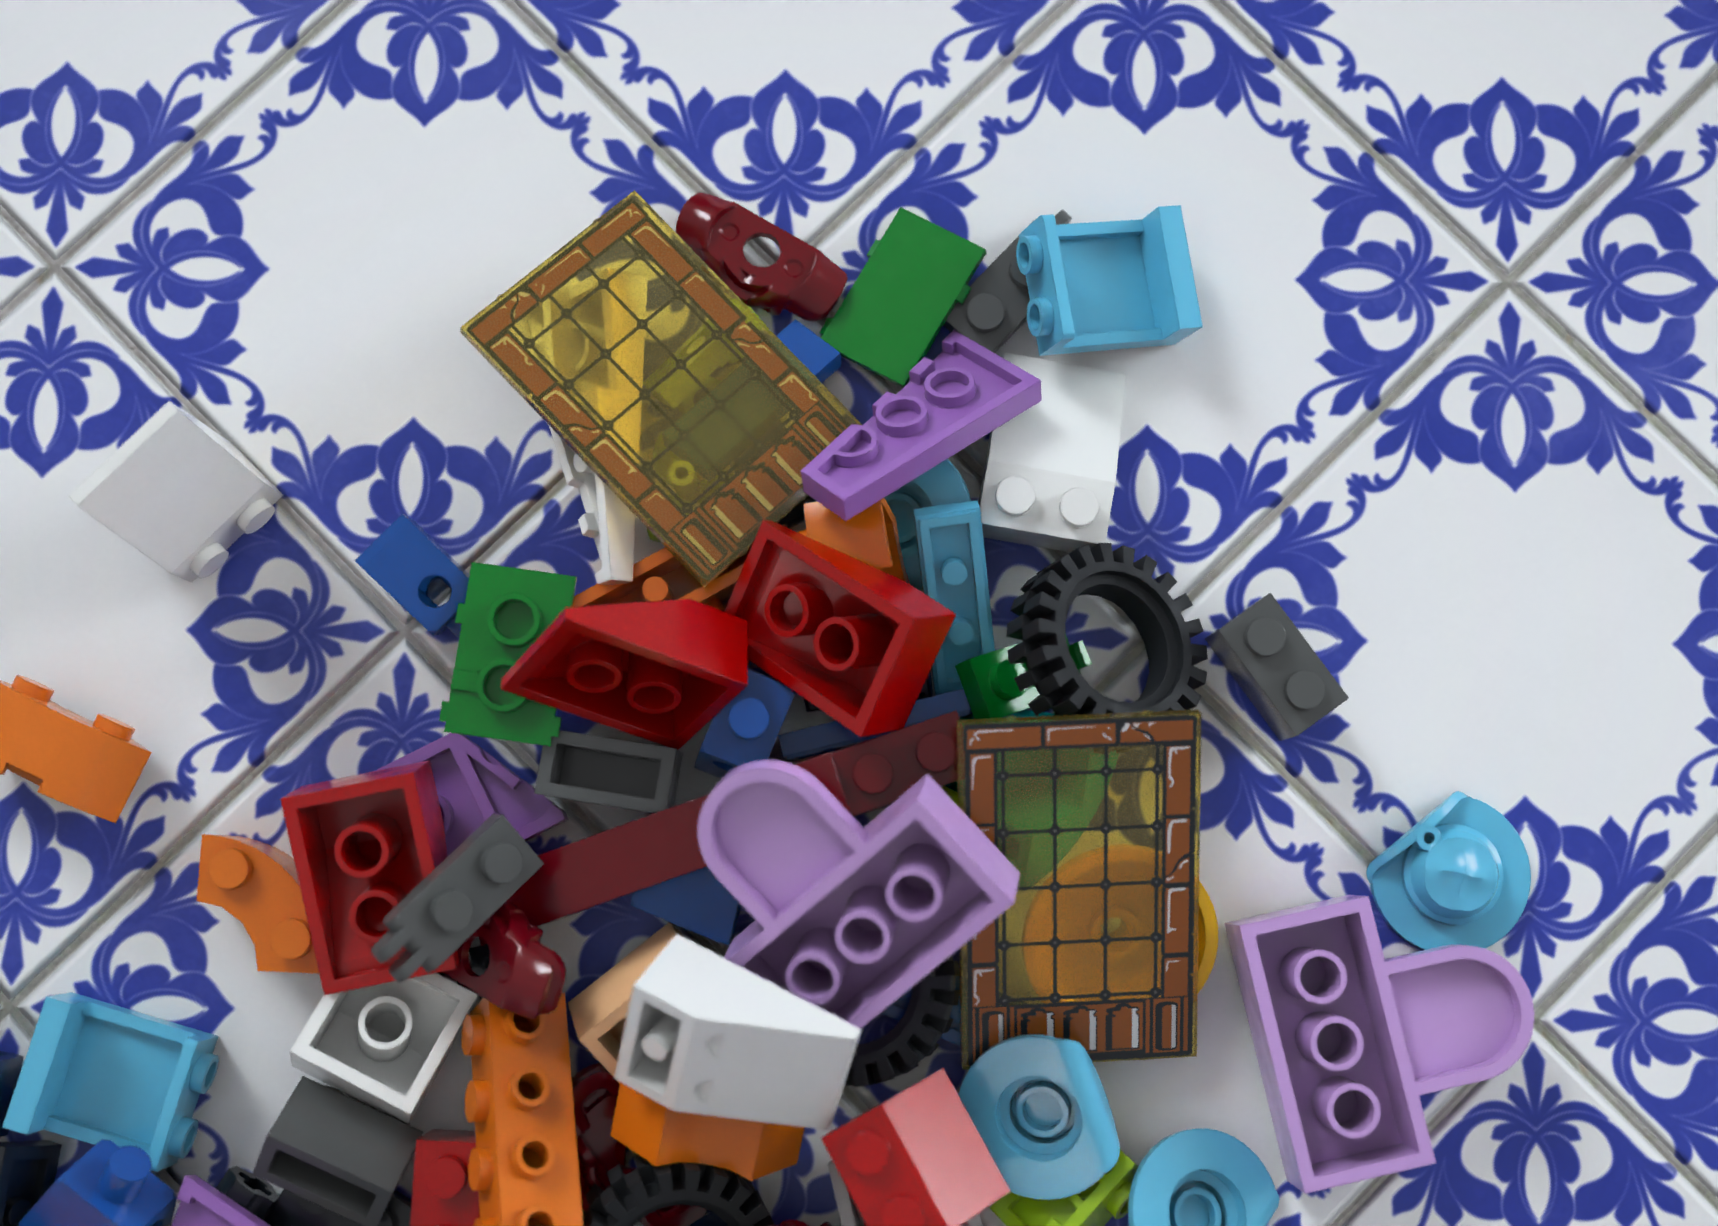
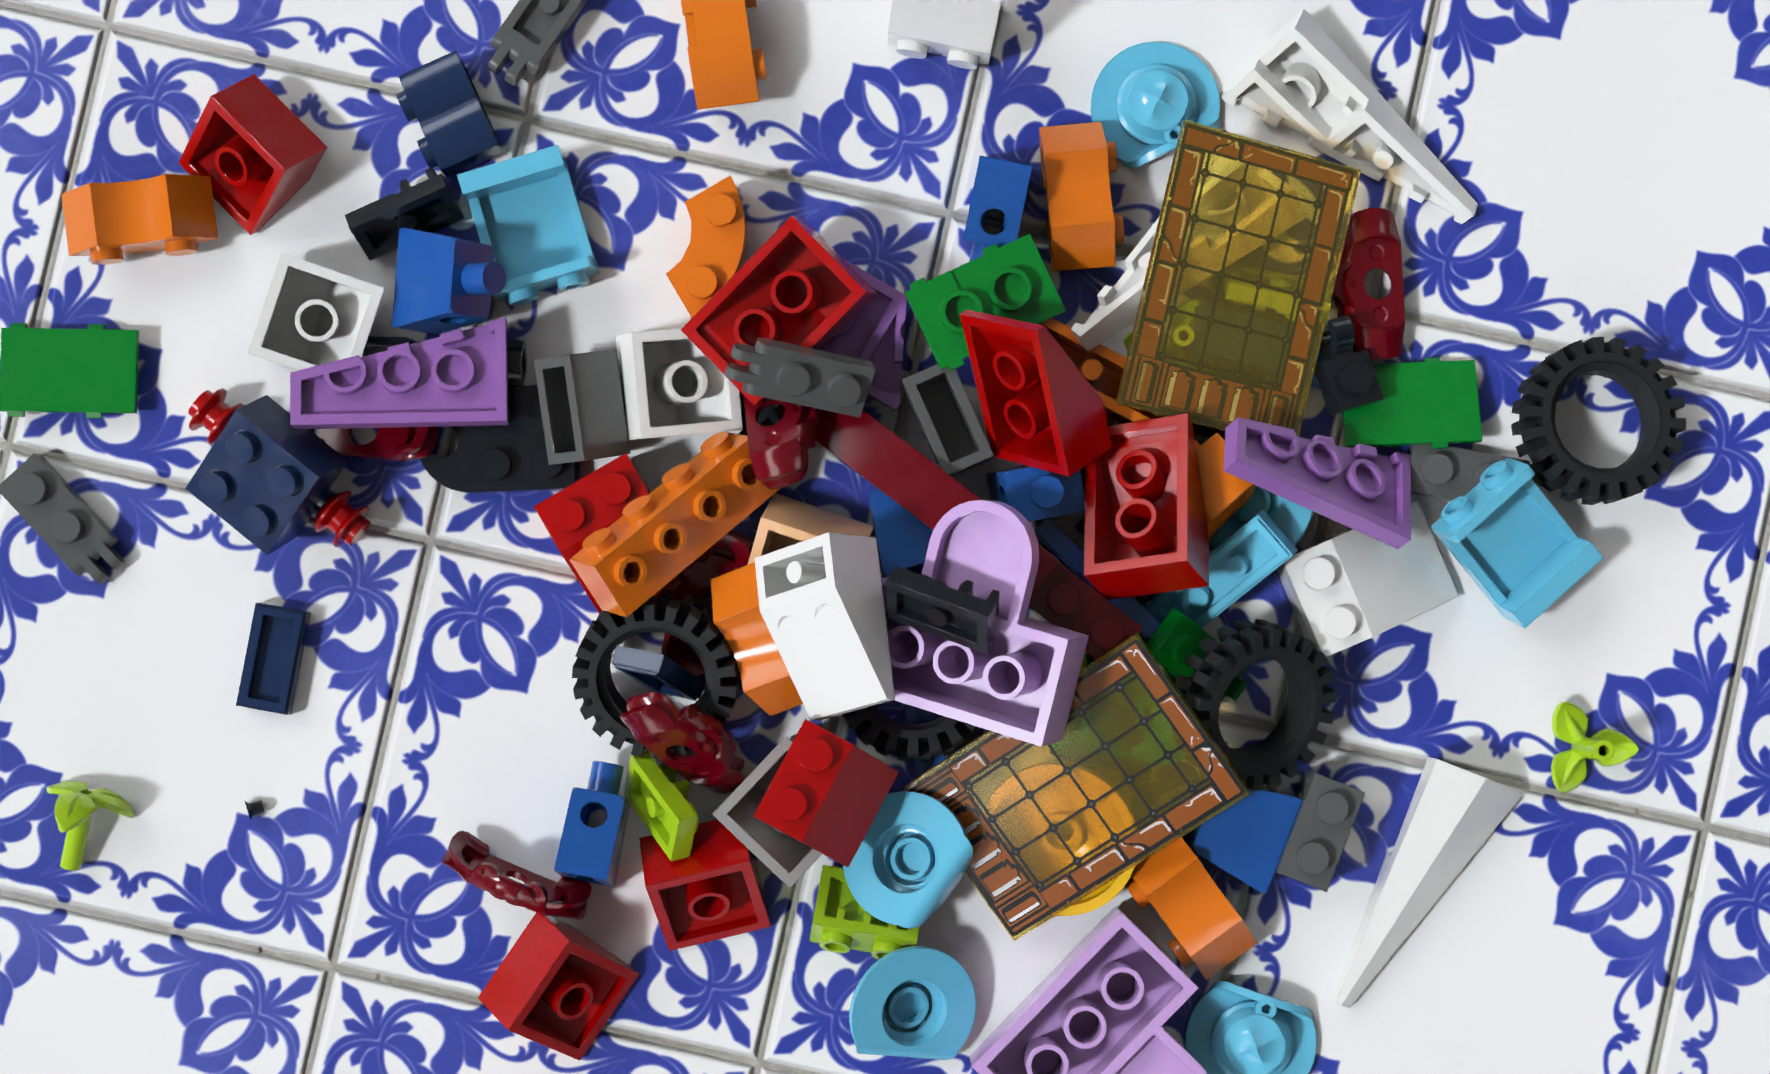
camera: 60 degrees right, 5 degrees up
none -> black plate [886,566,1000,654]
none -> orange brick [1039,122,1124,272]
none -> medium azure hat [1090,42,1220,168]
none -> orange brick [1125,834,1257,980]
none -> blue torso [1168,782,1303,894]
none -> white wedge [1221,9,1478,224]
none -> black plate [1313,315,1384,416]
none -> white wedge [1332,757,1522,1008]
none -> black tyre [1511,337,1686,505]
none -> lime plant [1551,701,1639,793]

